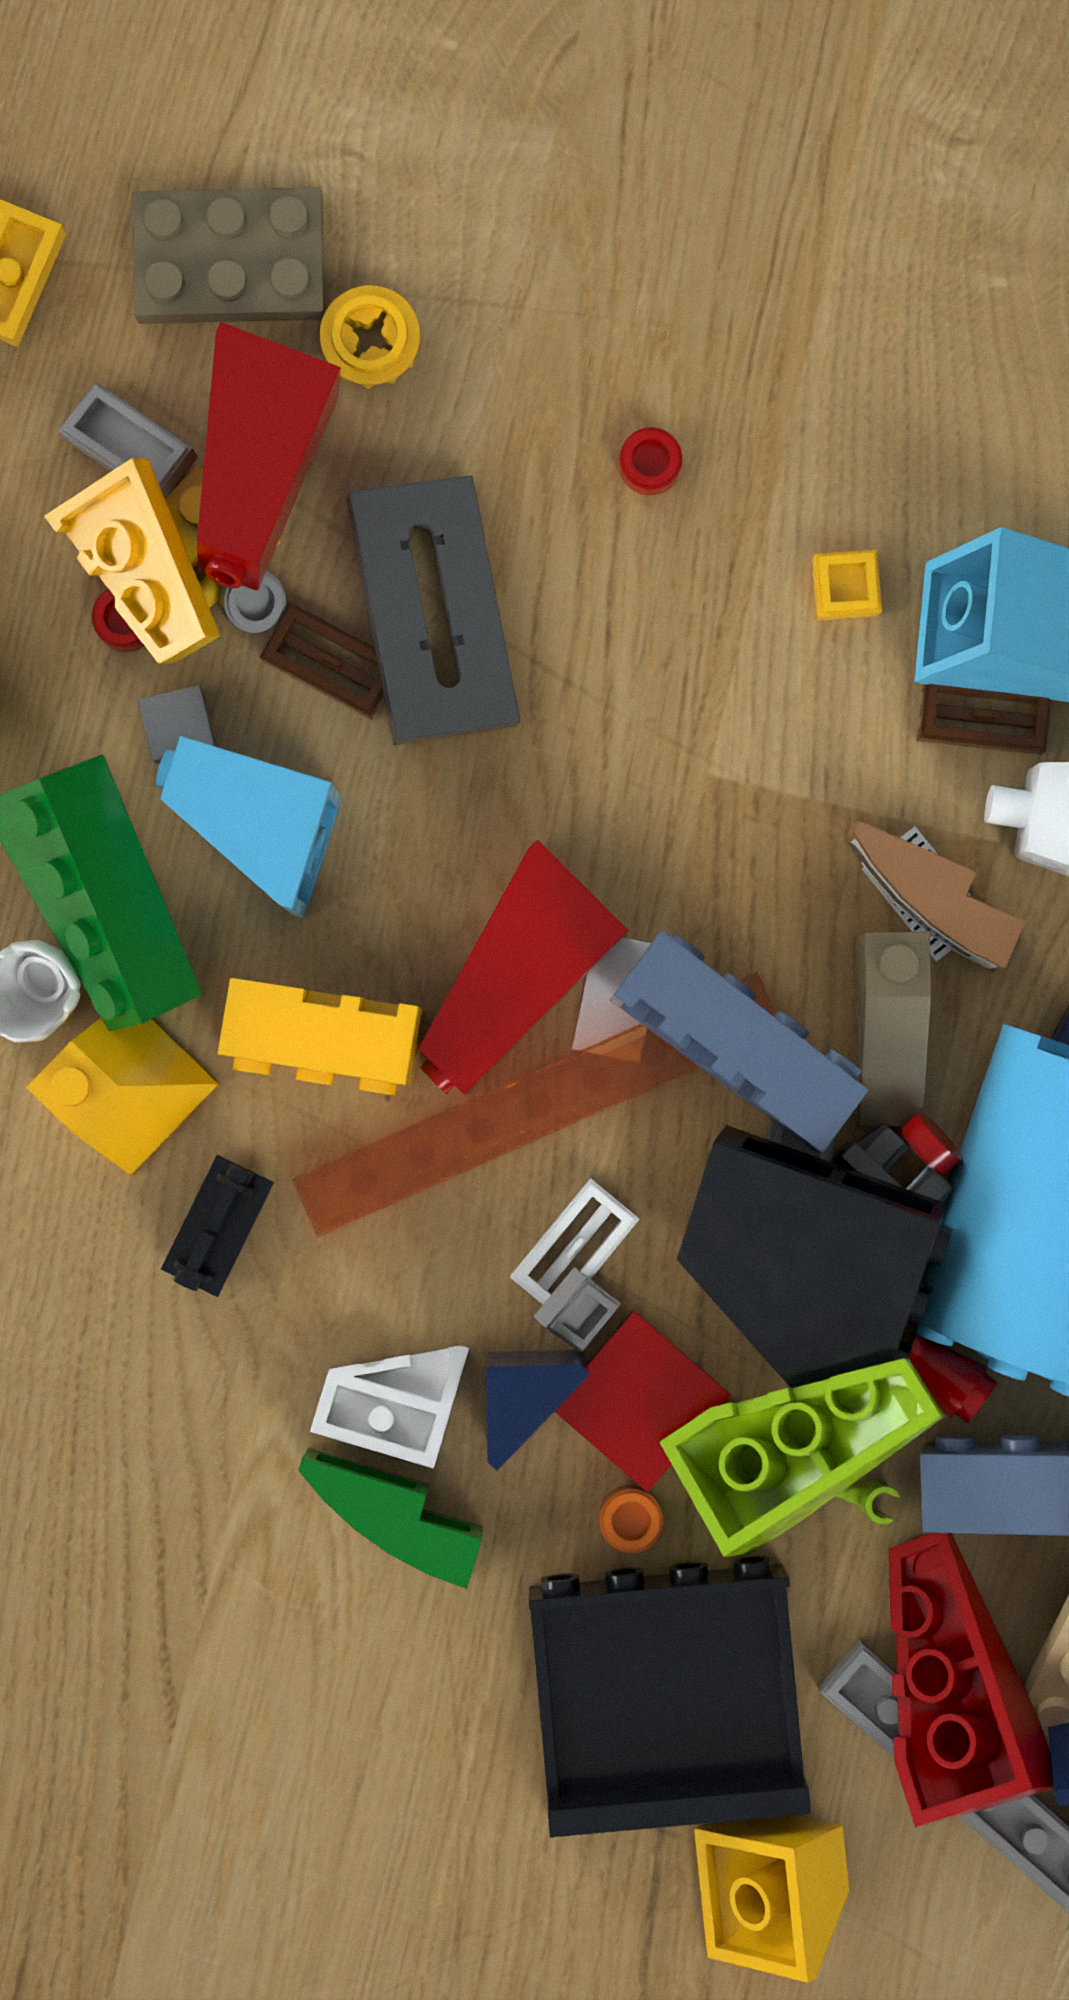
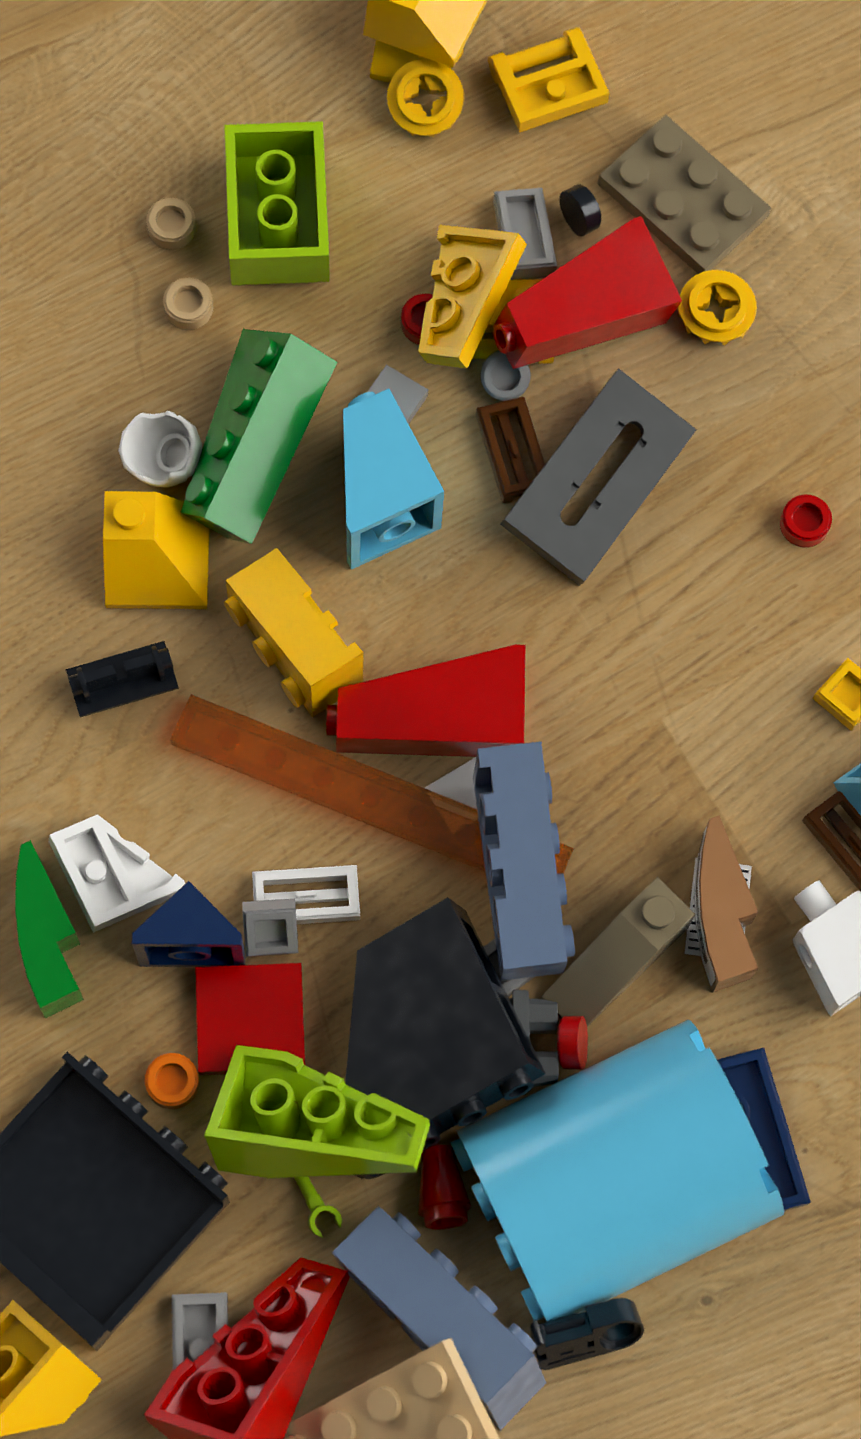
camera: 40 degrees right, 15 degrees down
none -> black tile [559,184,602,236]

